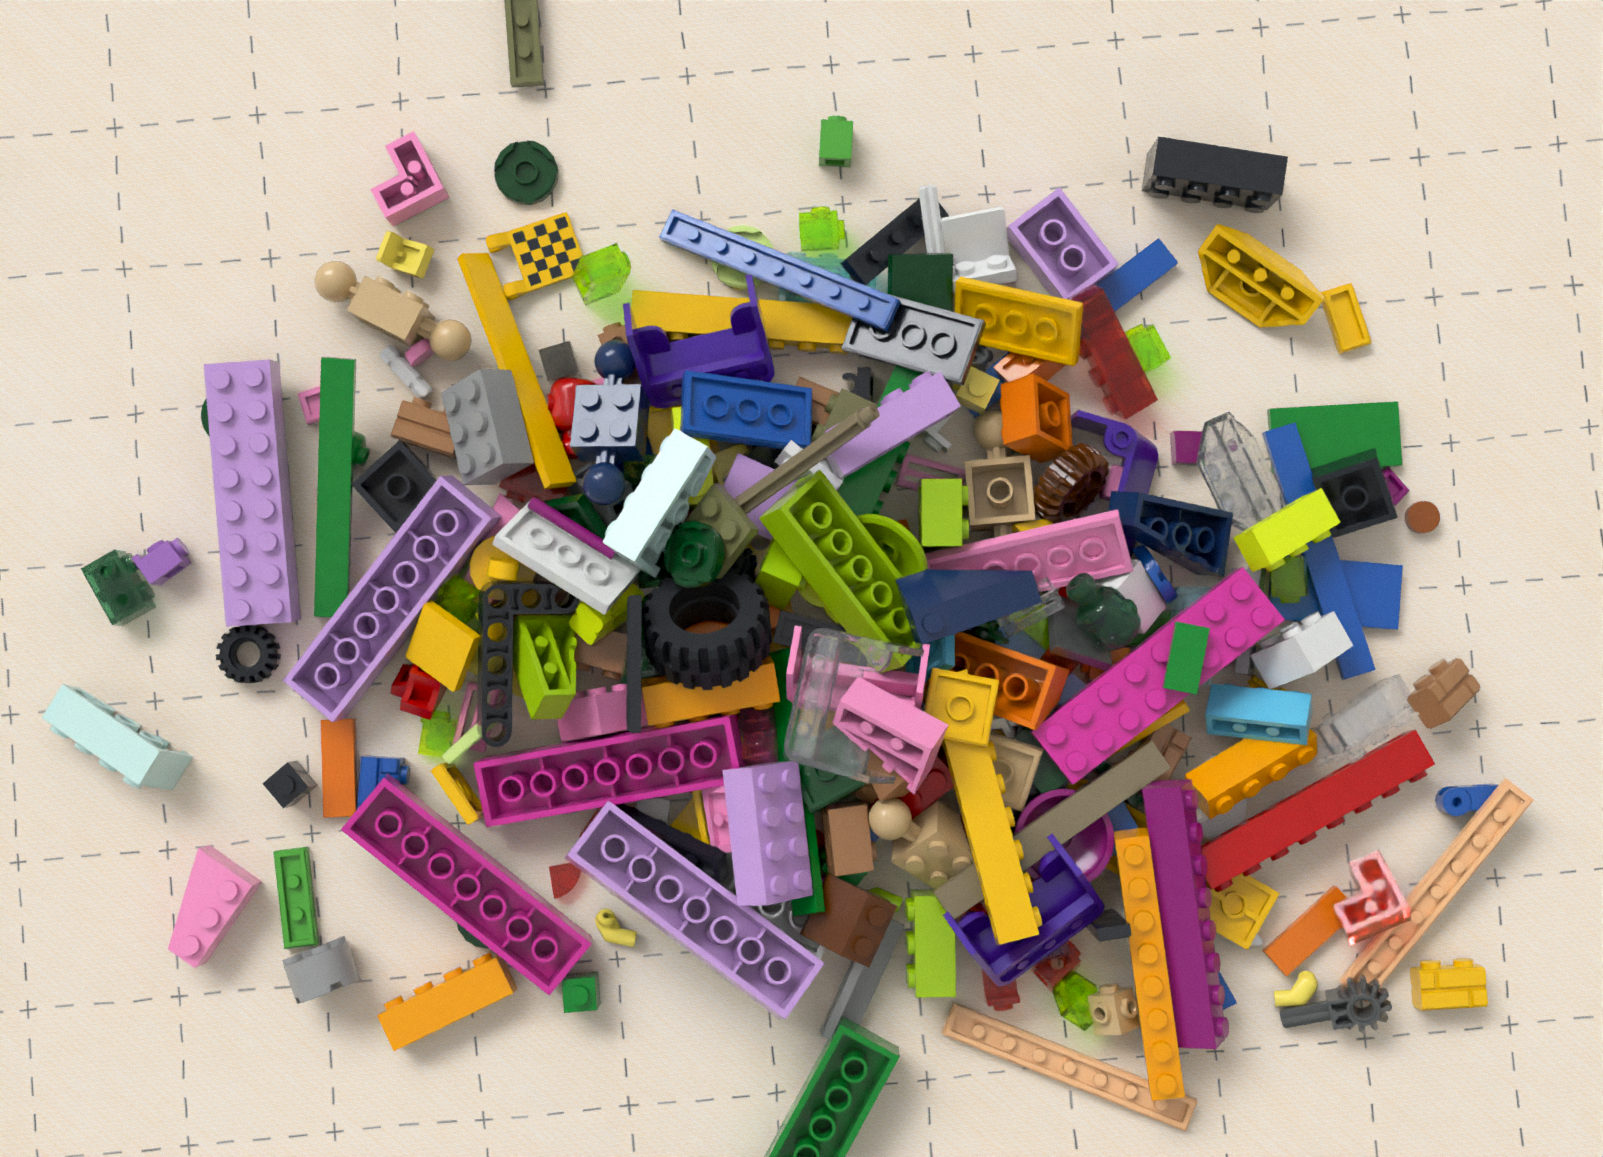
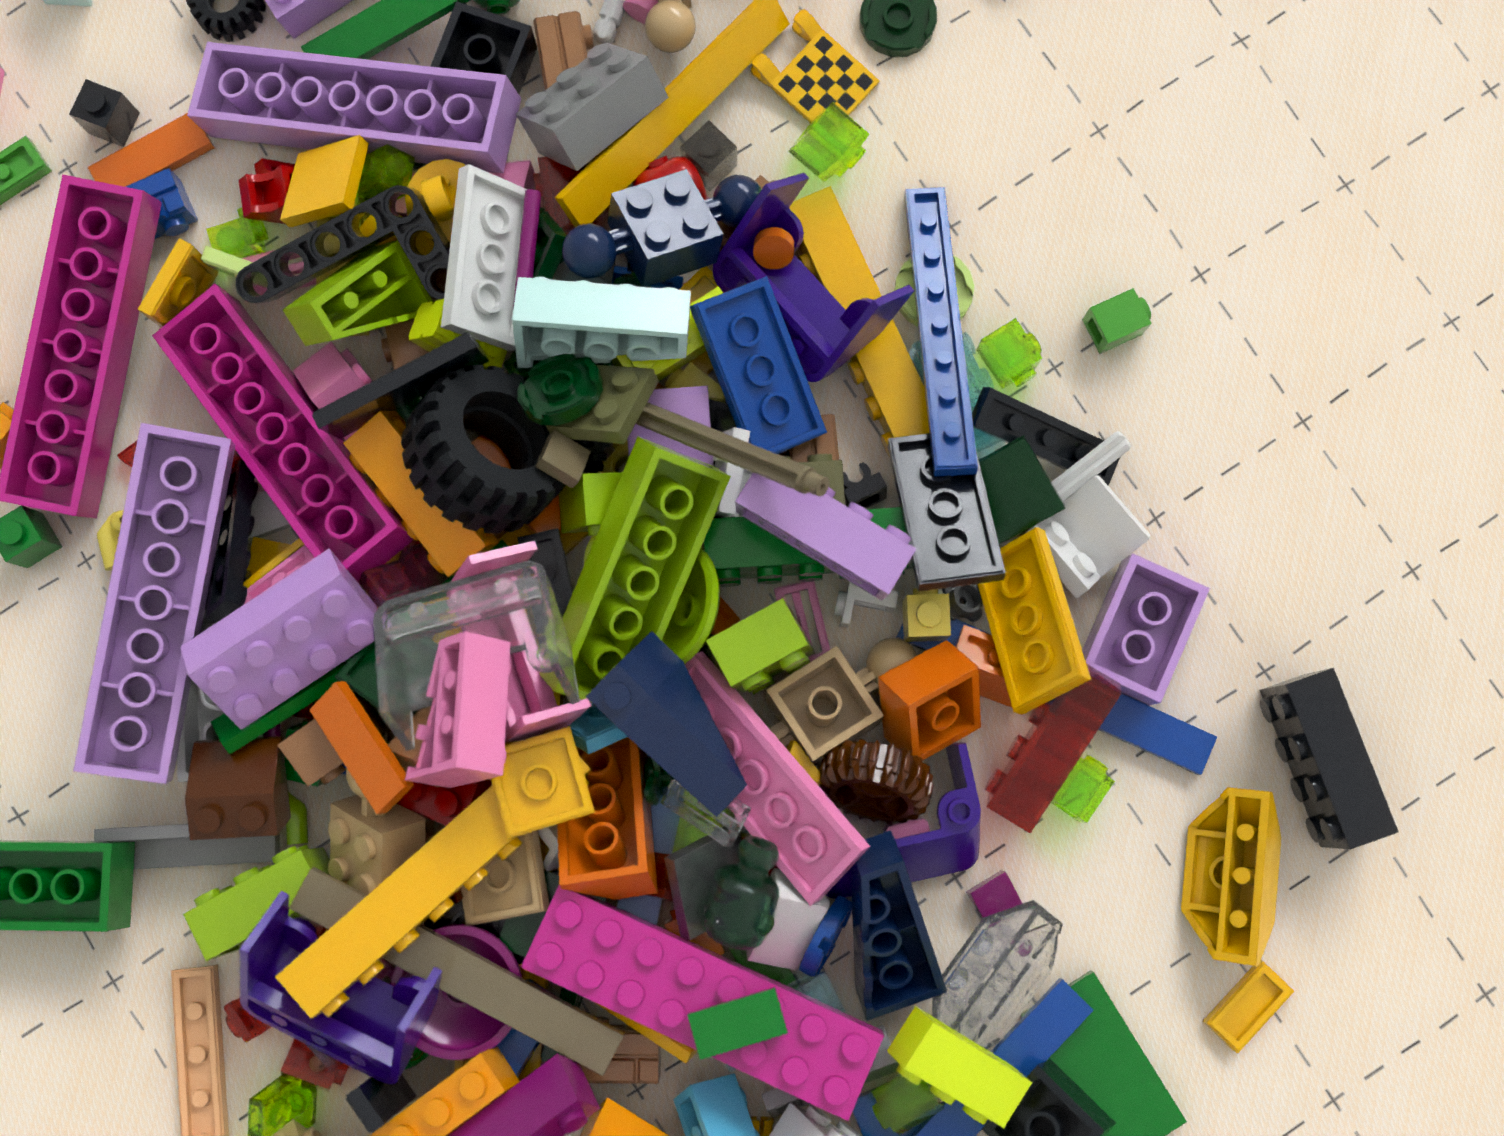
camera: 65 degrees right, 5 degrees down
none -> orange tile [310,681,414,814]
none -> dark tan tile [535,429,591,489]
none -> orange tile [753,227,794,269]

